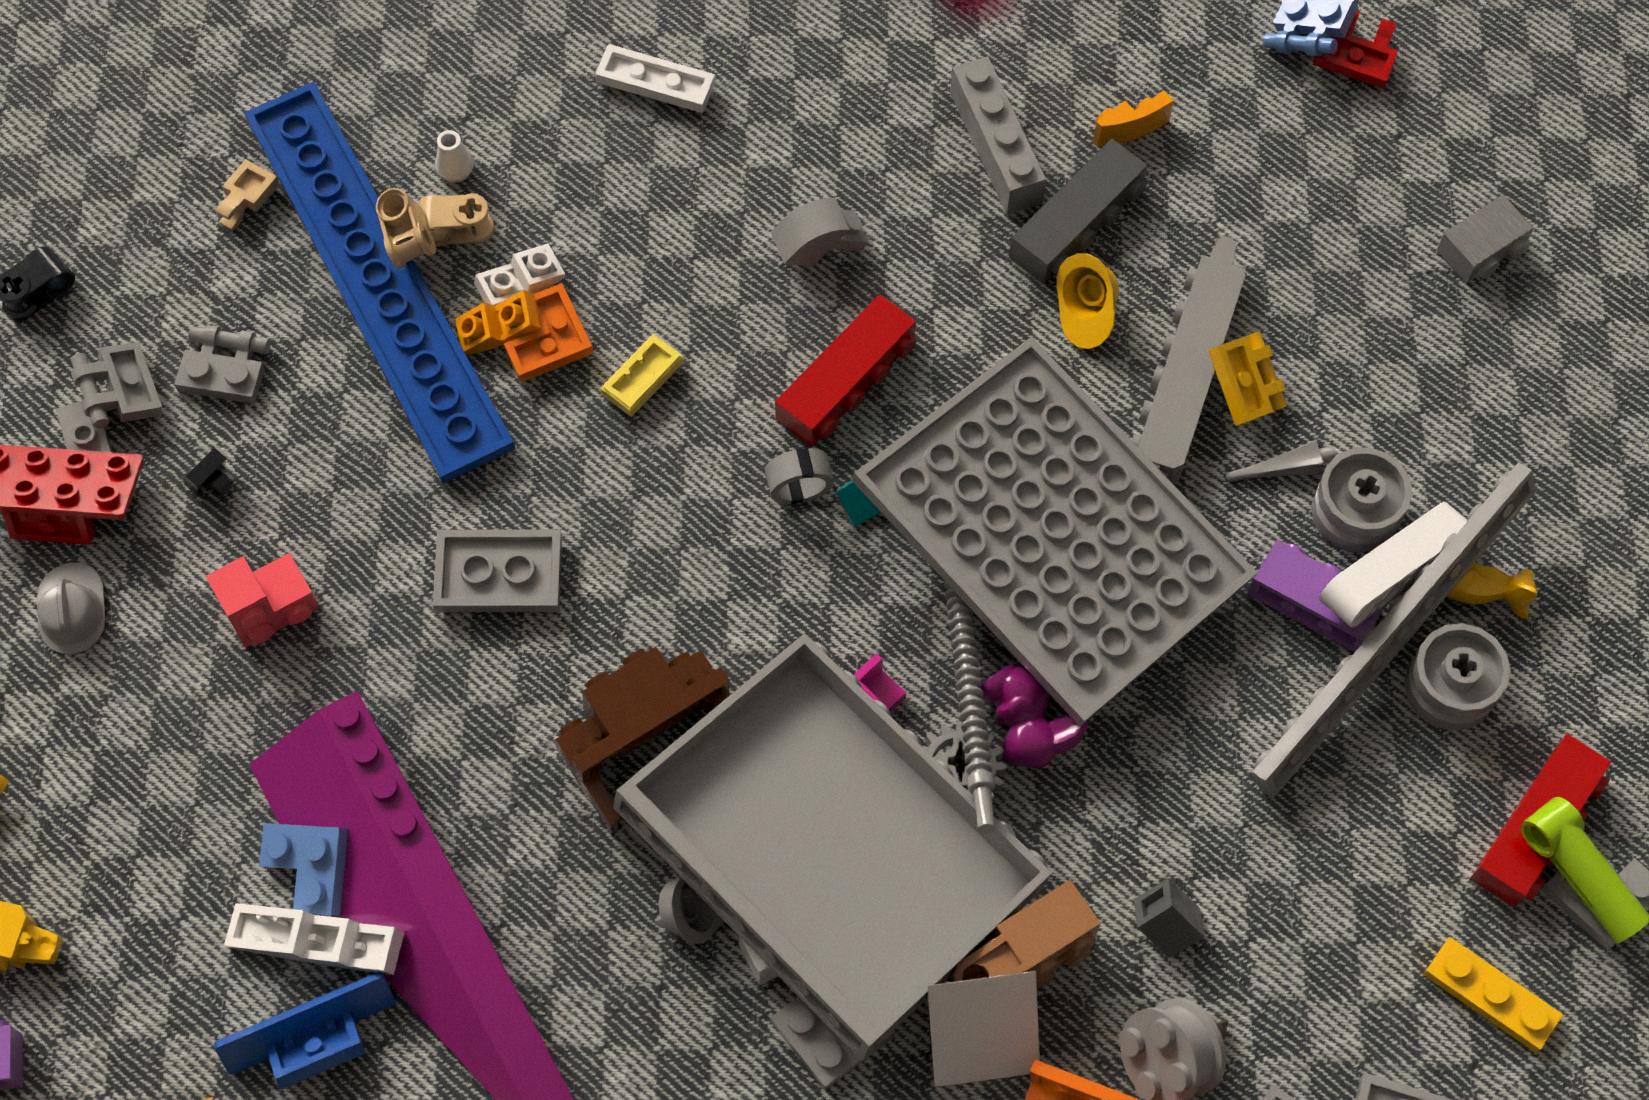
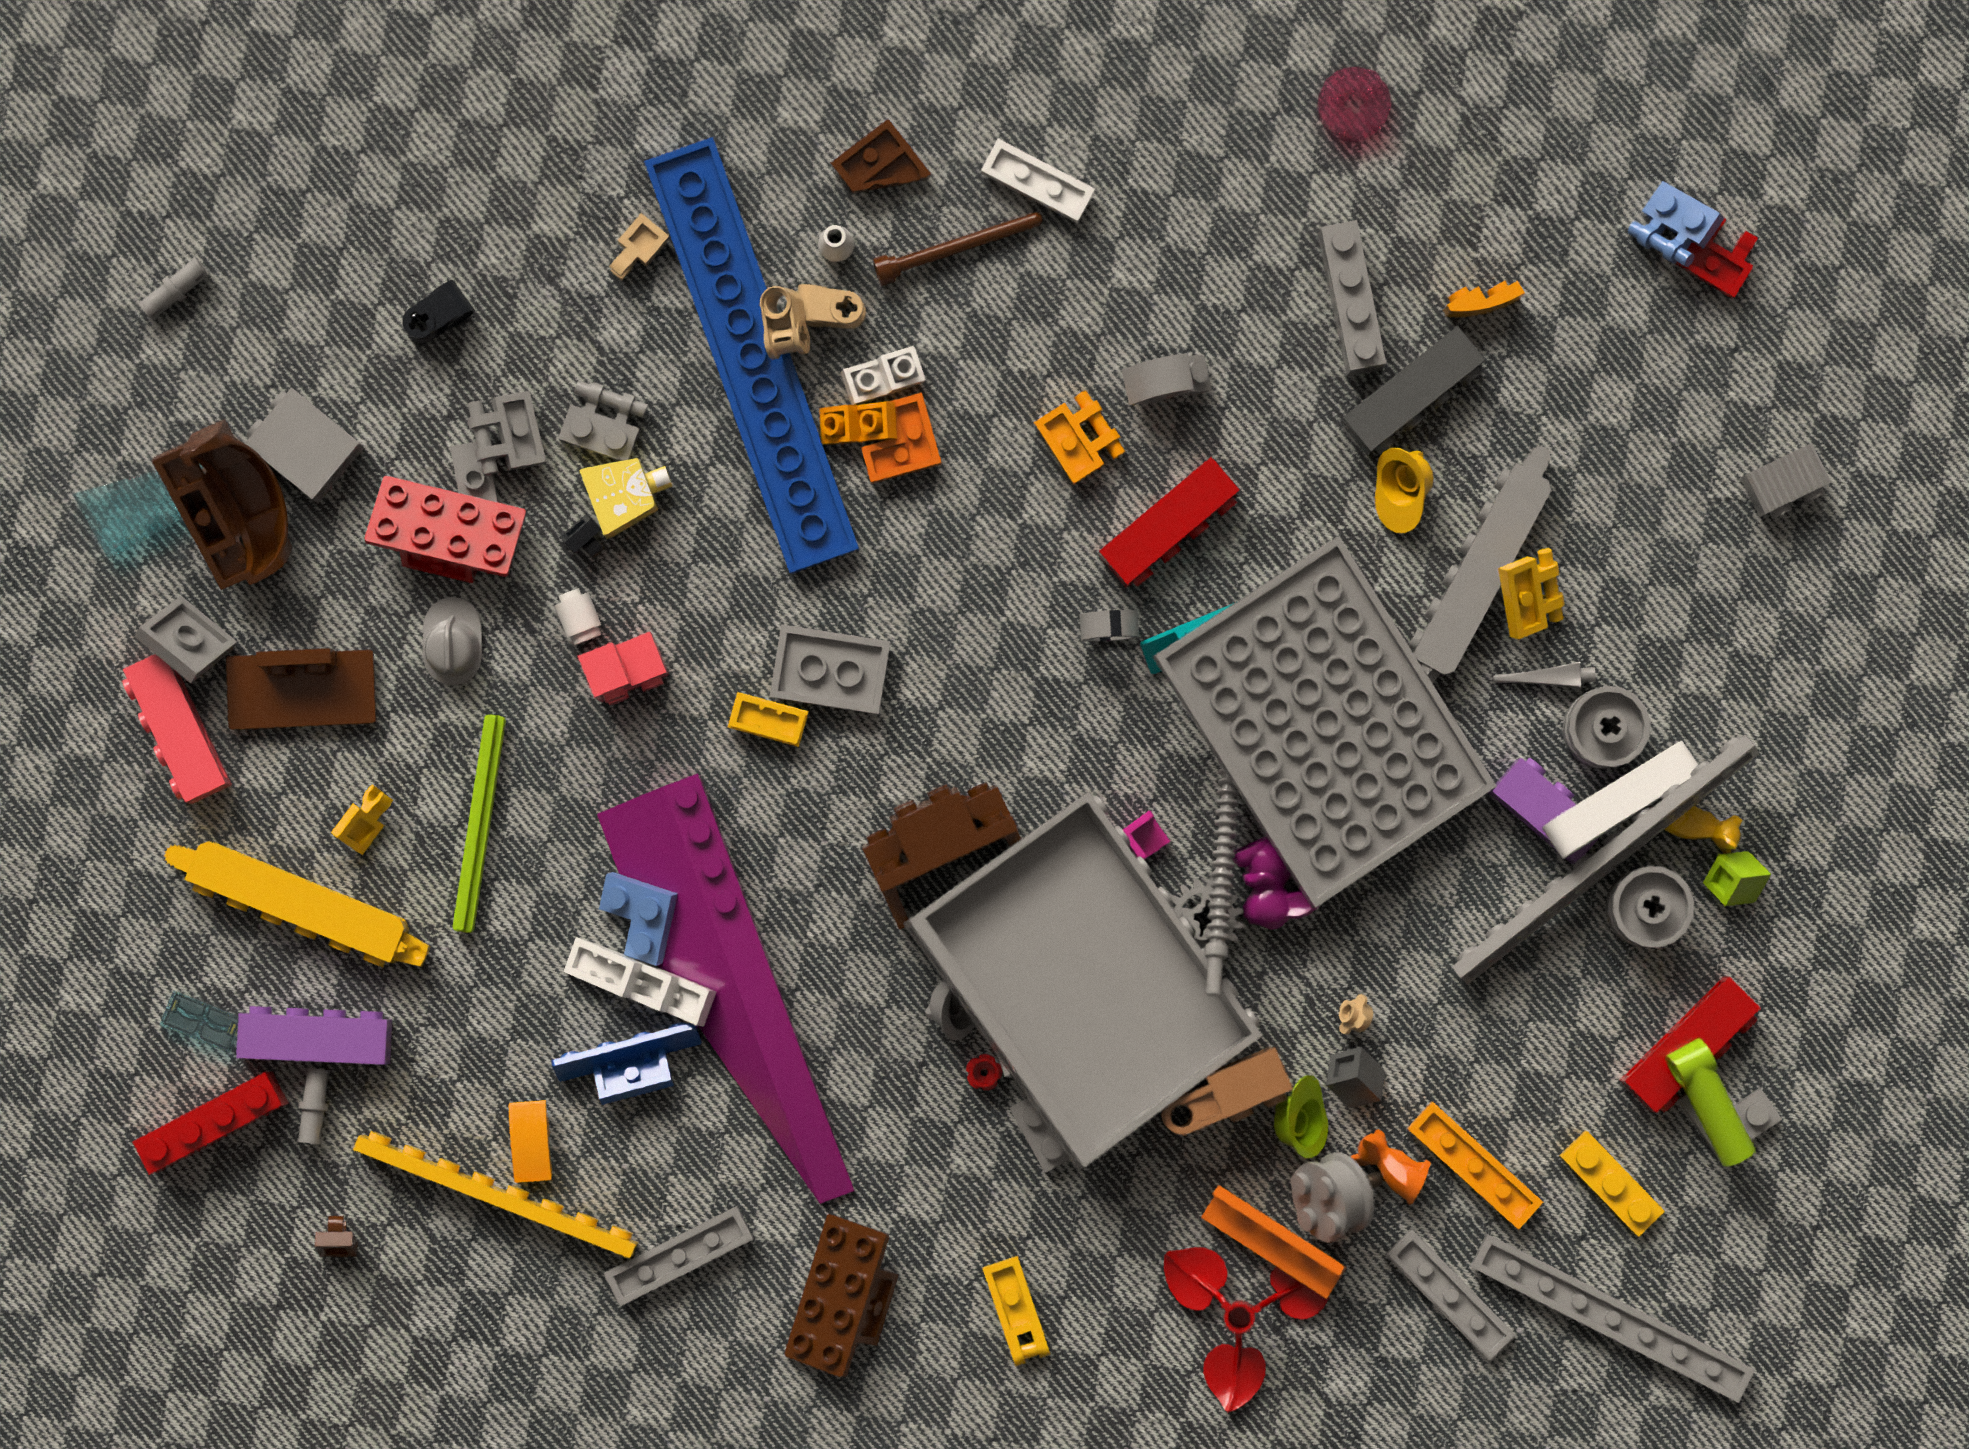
camera: 10 degrees right, 20 degrees up
light yellow plate [600,334,684,417] -> none
white sticker [927,971,1040,1087] -> none
none -> lime axle [452,714,506,933]
none -> white brick [554,588,601,645]
none -> light yellow torso [579,458,673,539]
none -> yellow plate [728,692,809,747]
none -> reddish brown wing [830,119,931,194]
none -> reddish brown piece [872,212,1043,287]
none -> red plate [966,1054,1003,1091]
none -> light orange plate [1034,390,1126,485]
none -> lime piece [1274,1075,1328,1158]
none -> tan plate [1339,994,1373,1035]
none -> orange animal [1350,1129,1431,1205]
none -> light orange plate [1407,1101,1543,1230]
none -> lime panel [1703,851,1771,906]

